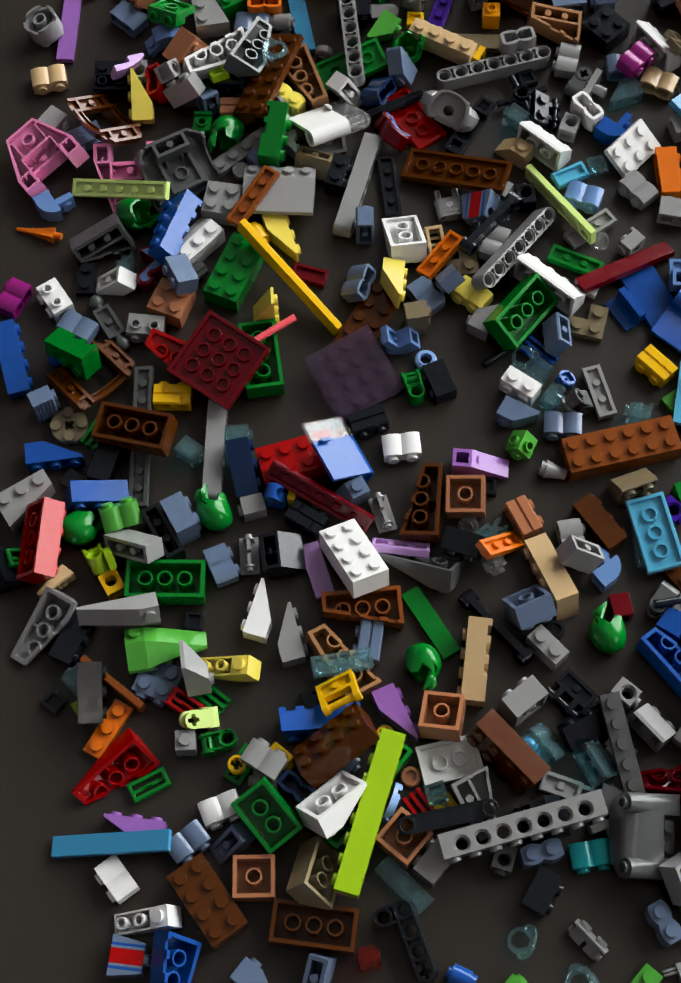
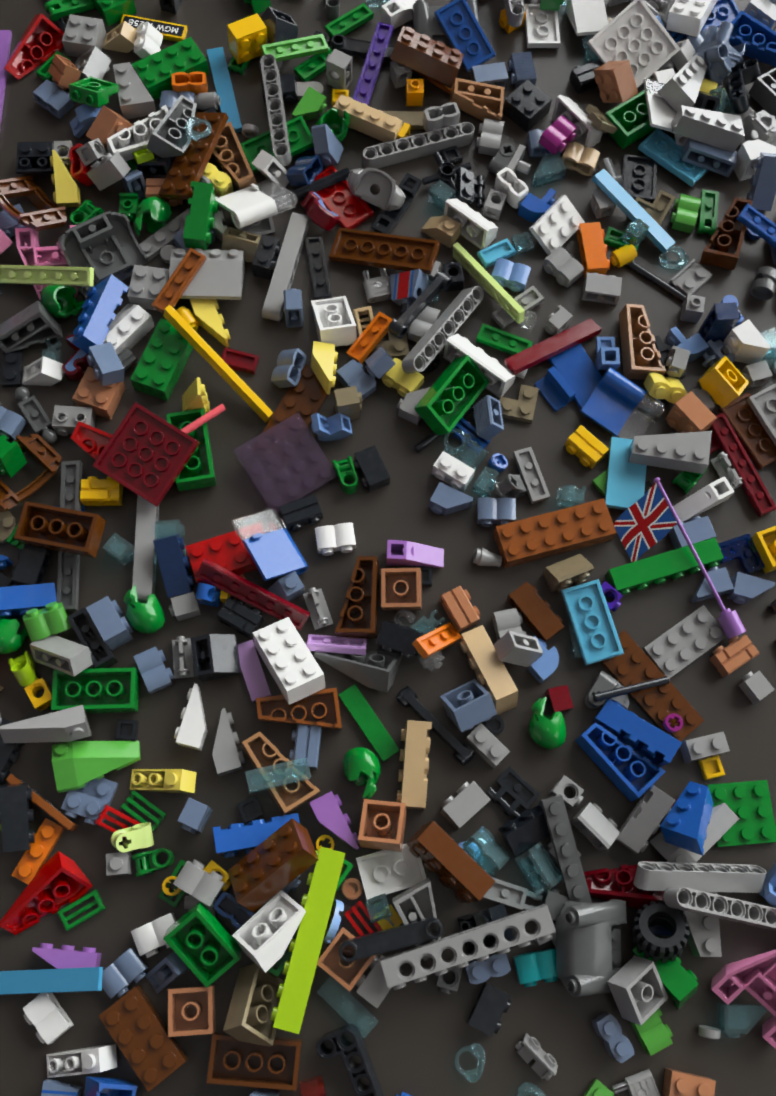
camera: 10 degrees left, 5 degrees up
lime tile [102,546,117,571] -> none
lavender slope [110,53,144,80] -> none
light grey slope [179,640,215,697] -> none
yellow plate [315,669,363,717] -> none
light blue piece [414,350,437,370] -> none
bright green brick [505,430,538,461] -> none
none -> green piece [70,200,104,225]
none -> sand blue brick [177,797,213,834]

